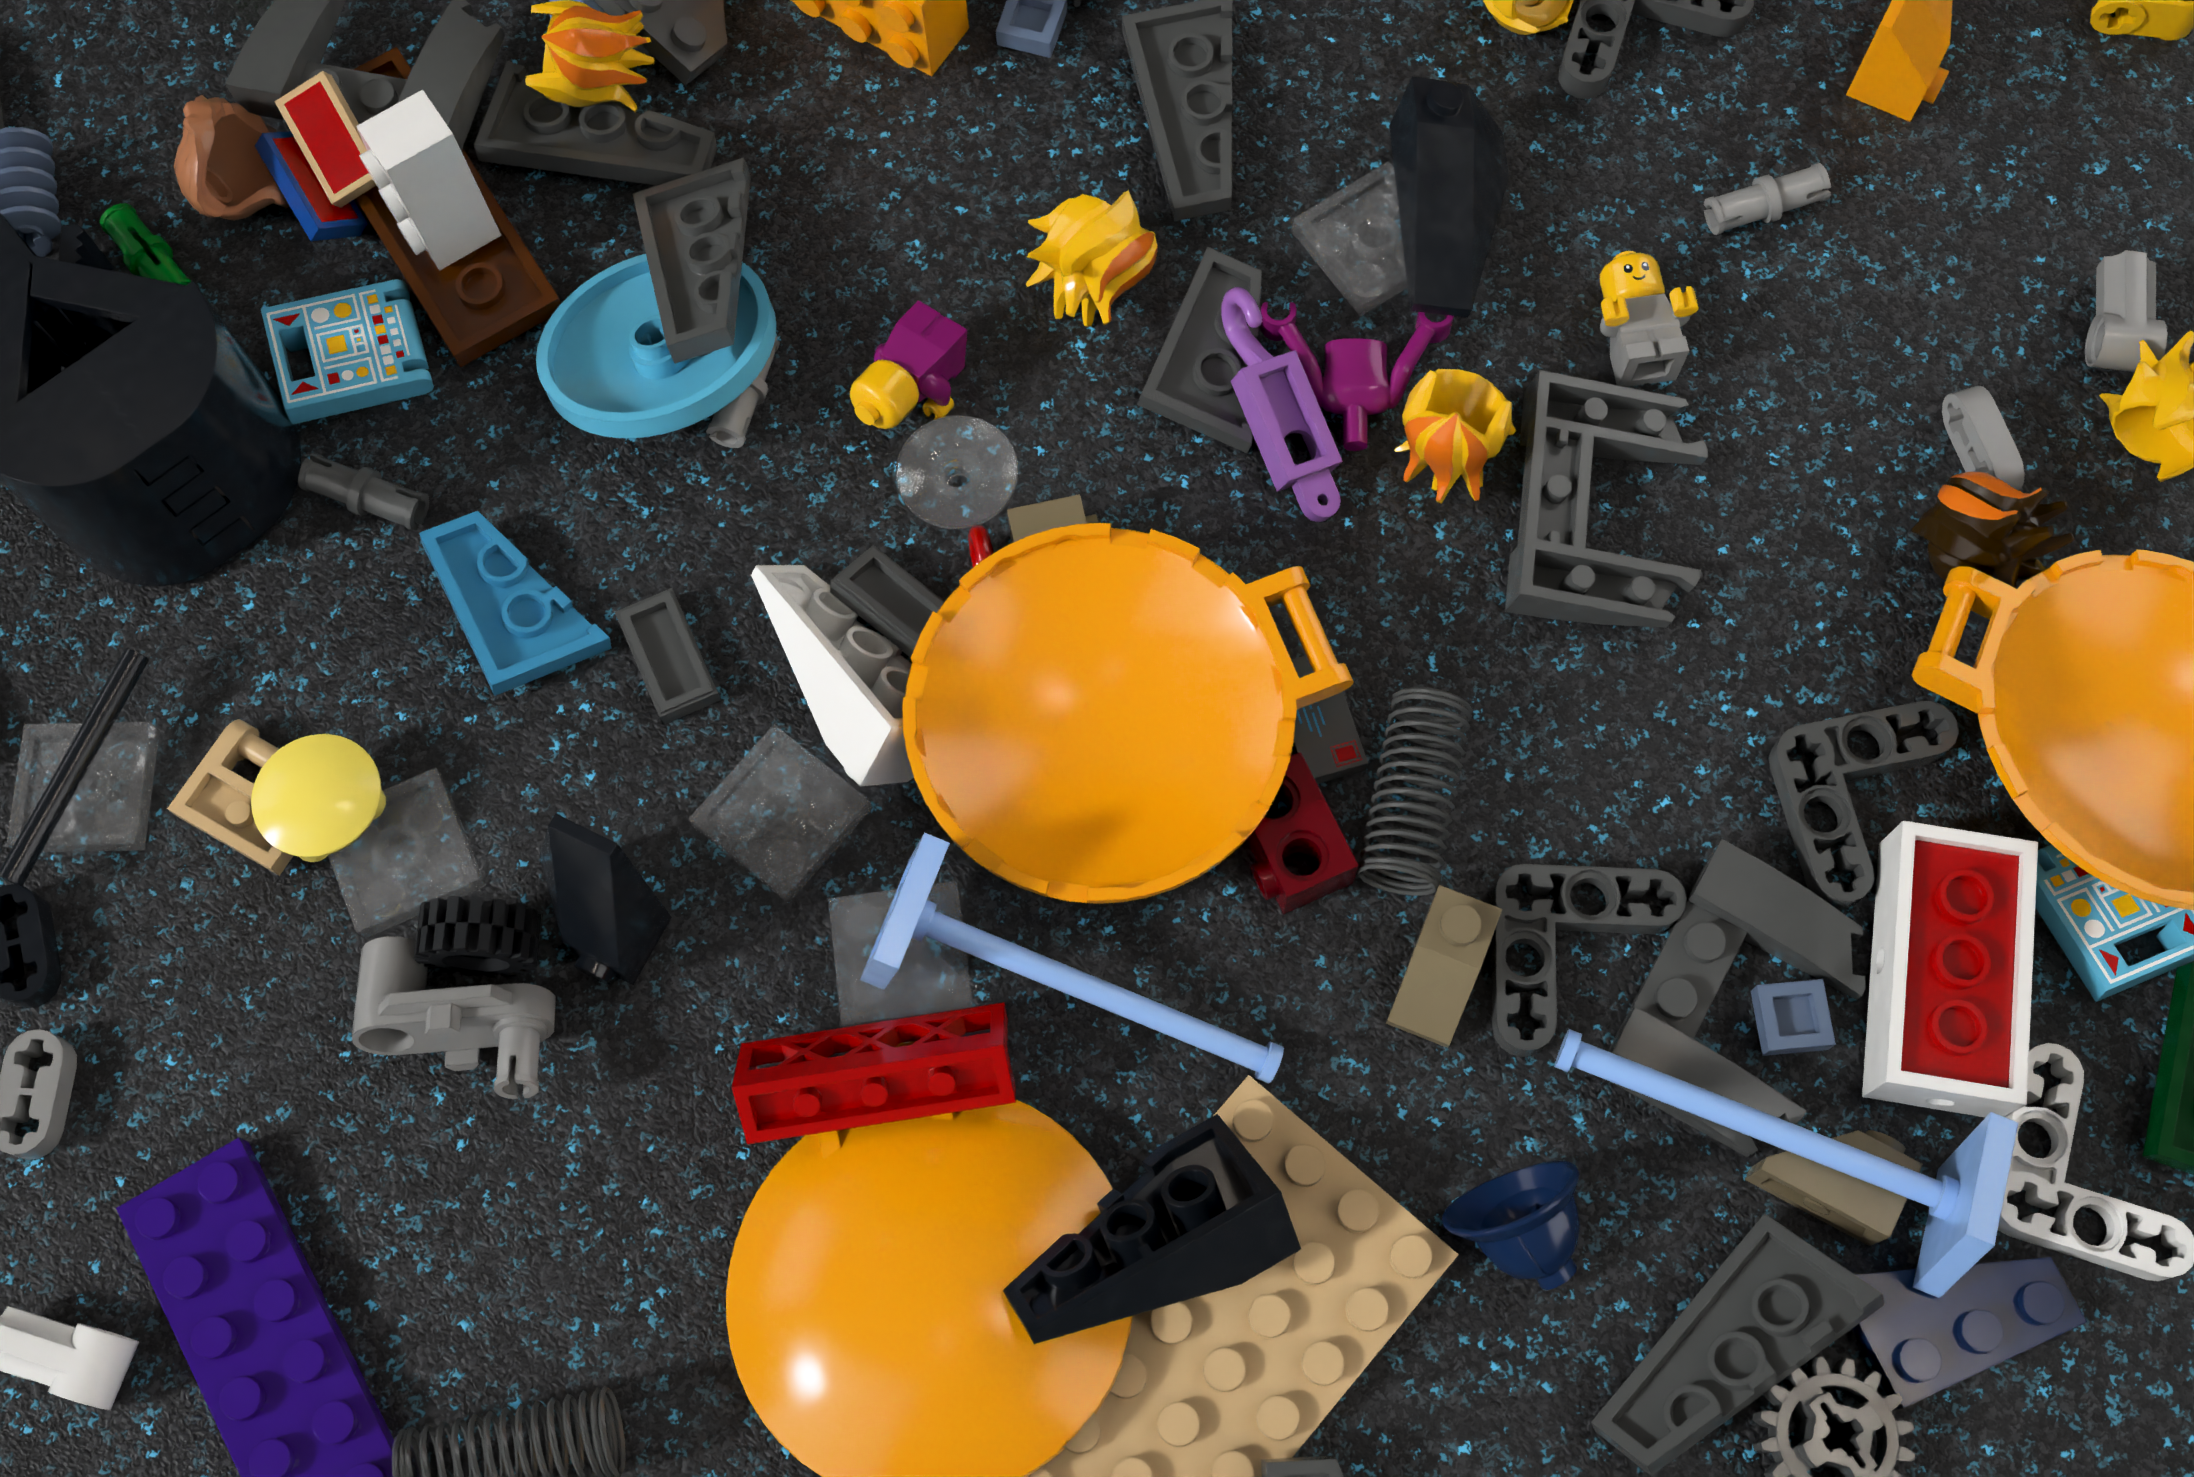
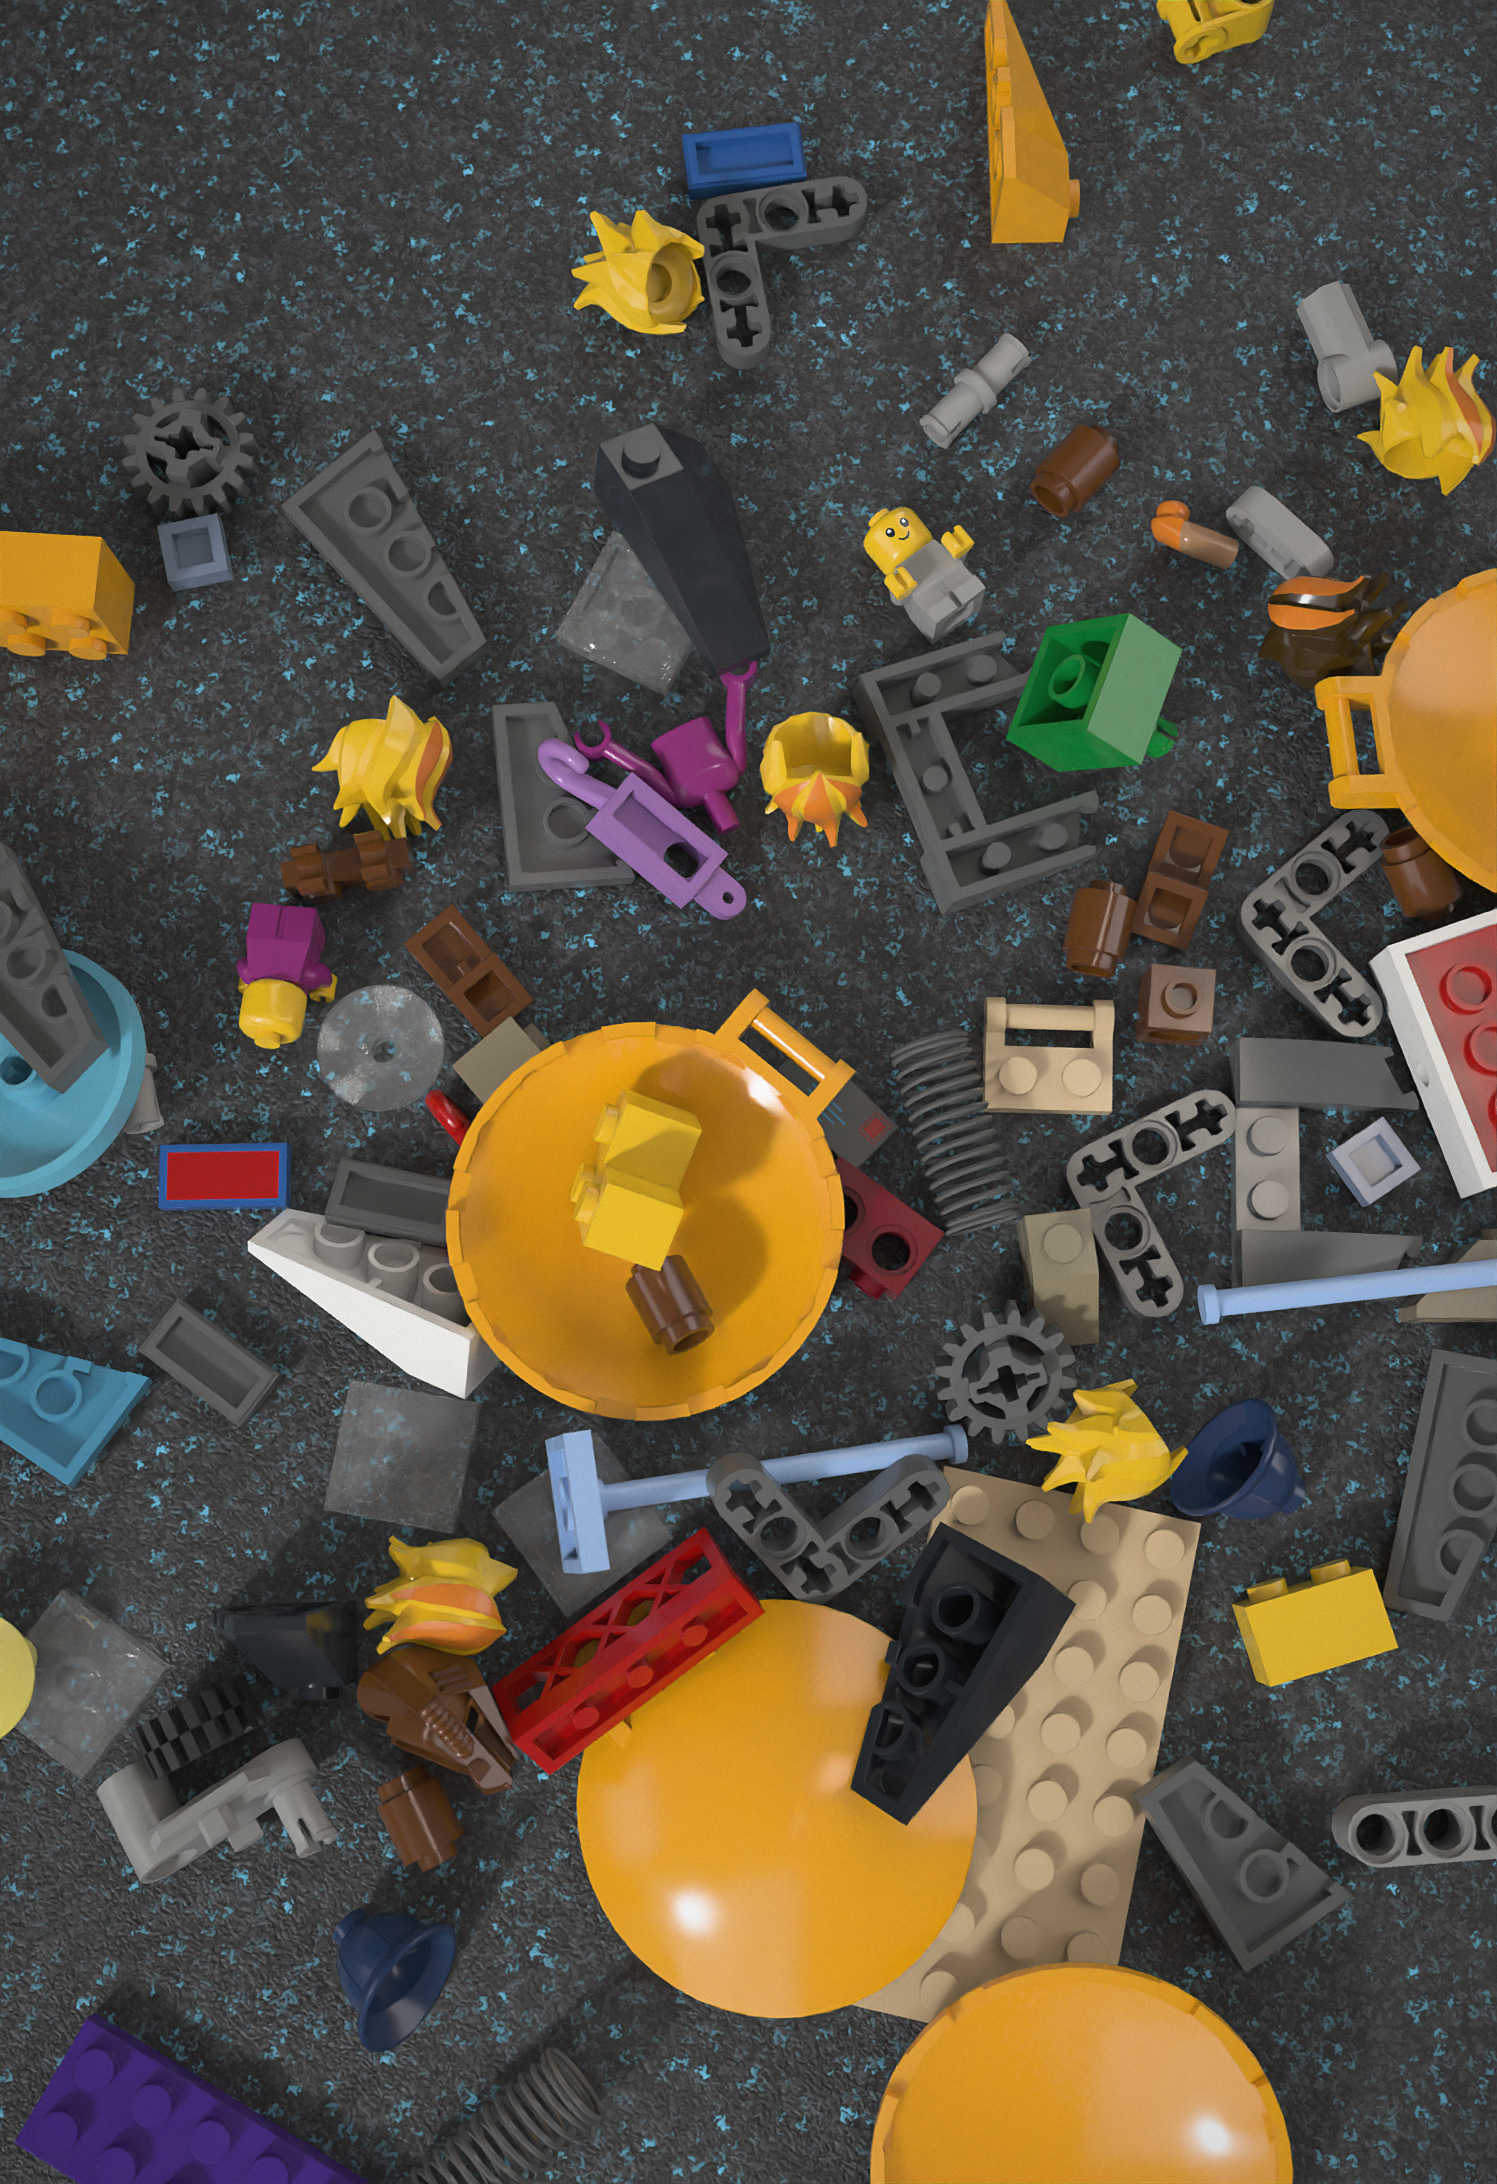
camera: 30 degrees left, 10 degrees up
none -> red tile [158,1143,292,1211]
none -> reddish brown plate [280,829,418,904]
none -> dark blue hat [332,1908,457,2053]
none -> reddish brown helmet [357,1646,519,1796]
none -> yellow hair [363,1536,518,1657]
none -> reddish brown brick [375,1763,465,1872]
none -> reddish brown slope [404,904,534,1039]
none -> yellow brick [569,1088,702,1271]
none -> reddish brown brick [625,1255,715,1355]
none -> dark grey beam [706,1452,950,1604]
none -> dark grey gear [932,1299,1077,1444]
none -> tan plate [982,997,1115,1115]
none -> green brick [1006,613,1183,772]
none -> yellow hair [1026,1379,1188,1524]
none -> reddish brown brick [1030,425,1120,518]
none -> reddish brown brick [1062,880,1137,978]
none -> reddish brown slope [1131,809,1230,951]
none -> reddish brown brick [1135,964,1216,1047]
none -> arm [1151,500,1239,569]
none -> yellow brick [1232,1558,1398,1687]
none -> reddish brown brick [1379,824,1464,921]

